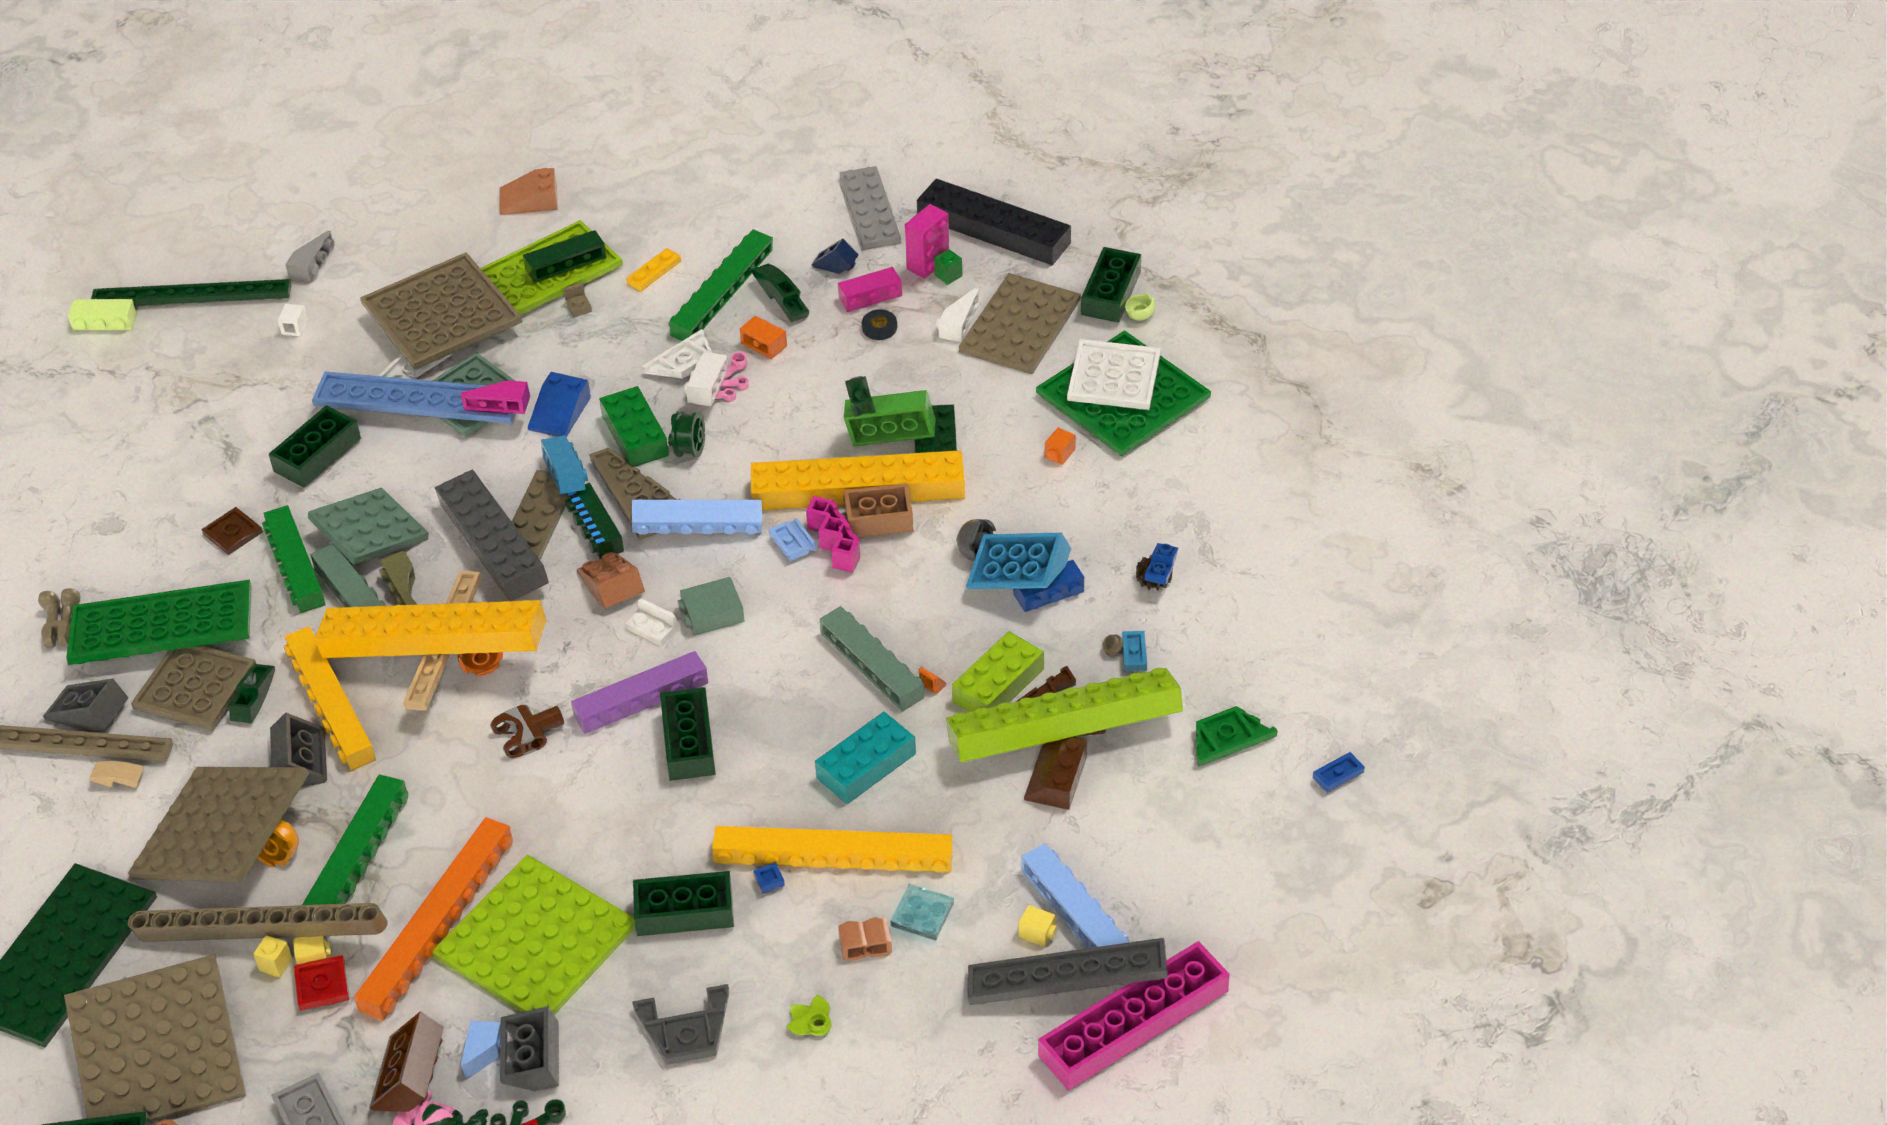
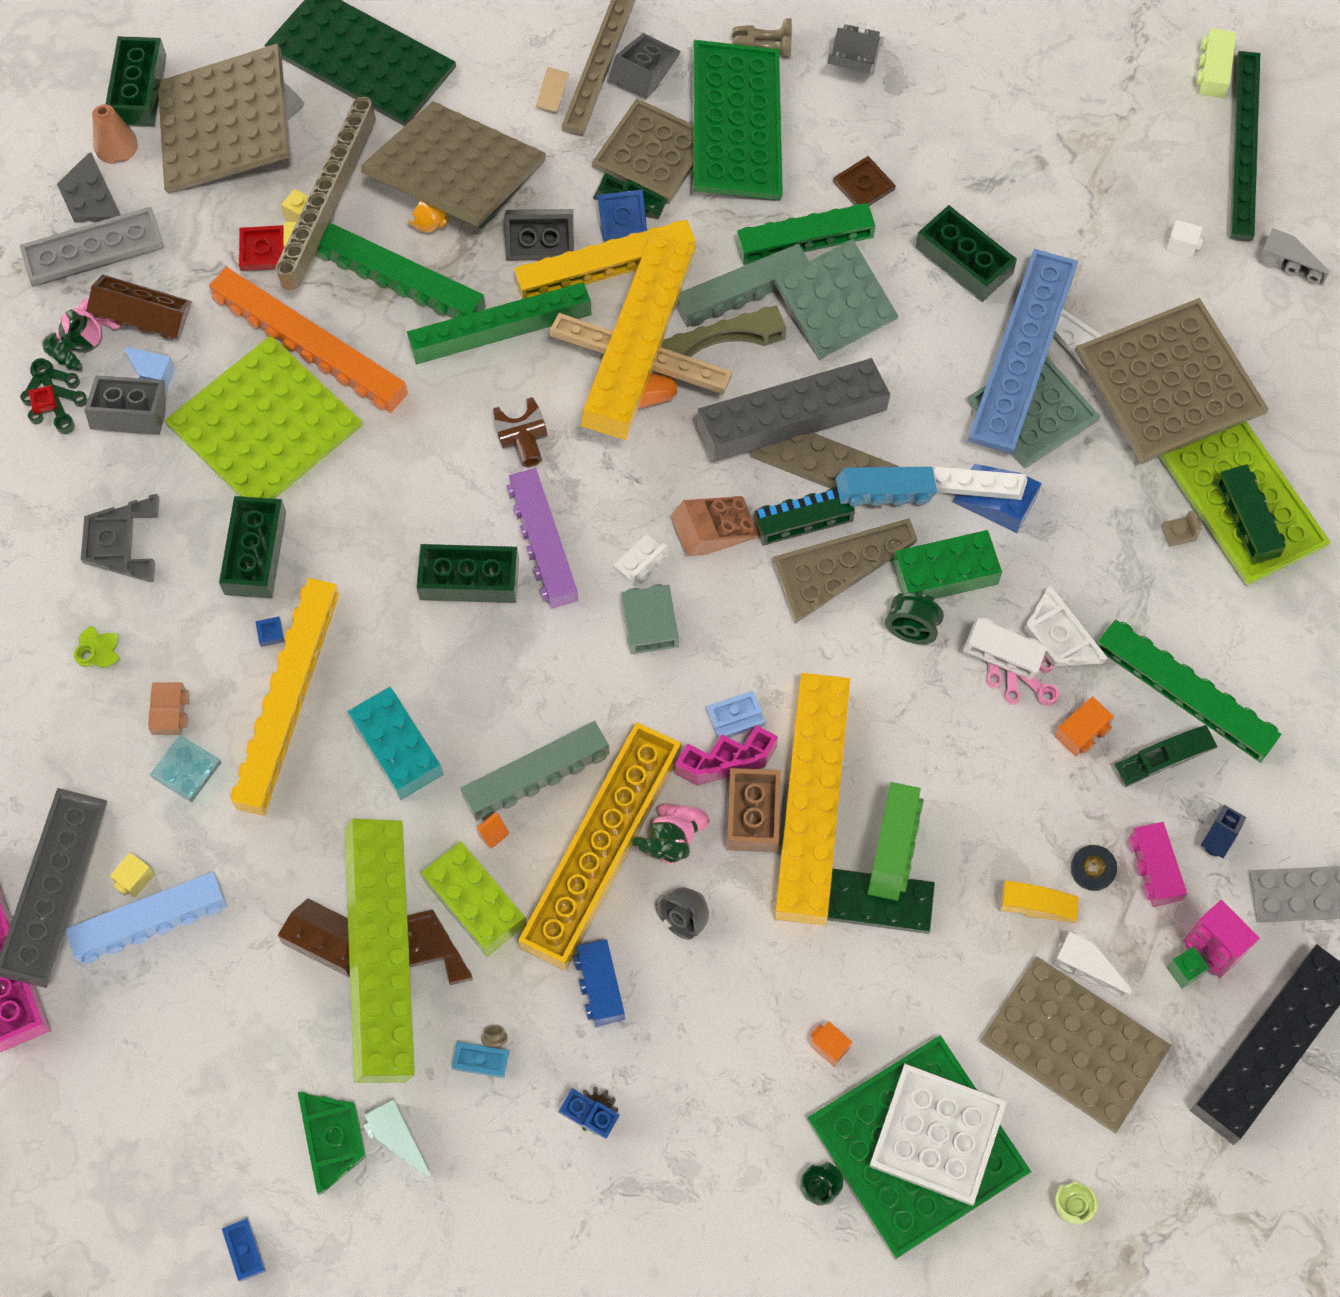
camera: 100 degrees right, 20 degrees up
dark pink slope [461,380,530,414] -> none
yellow plate [626,248,681,292] -> none
light blue brick [632,500,762,535] -> none
dark green hips [845,376,875,417] -> none
dark azure slope [966,532,1071,589] -> none
dark green brick [1081,247,1141,323] -> none
none -> light aqua slope [364,1099,432,1178]
none -> green brick [407,282,592,365]
none -> yellow brick [518,722,681,971]
none -> blue tile [597,190,647,241]
none -> hair [631,804,709,864]
none -> dark green hair [800,1162,844,1206]
none -> dark grey bracket [827,24,884,73]
none -> white plate [934,467,1027,500]
none -> yellow slope [1001,880,1079,923]

